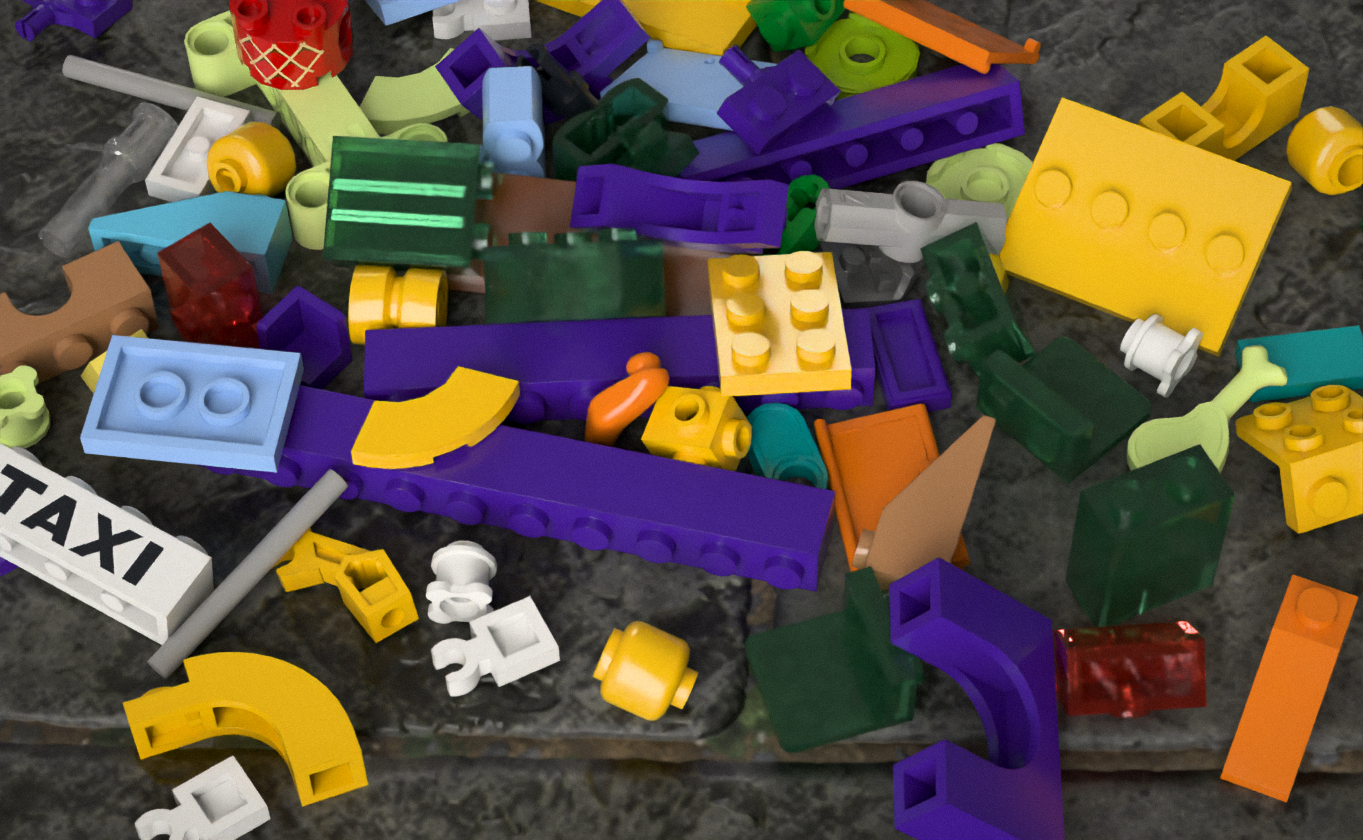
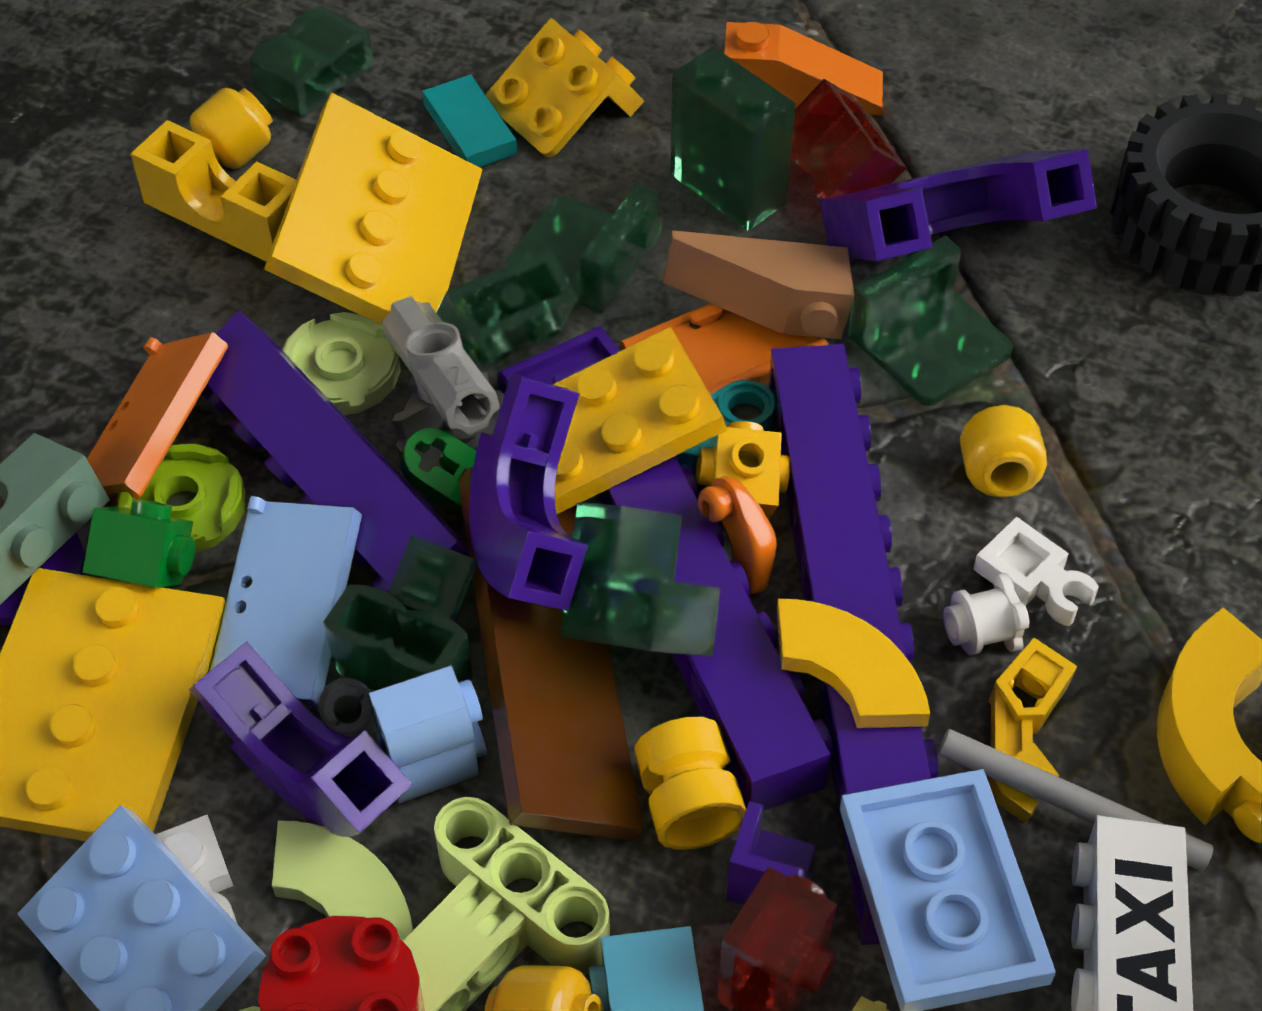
camera: 110 degrees left, 0 degrees up
clear green brick [323,136,498,276] -> none
dark purple plate [716,45,840,156] -> none
white brick [1120,313,1203,398] -> none
yellowish green piece [1127,345,1288,505] -> none

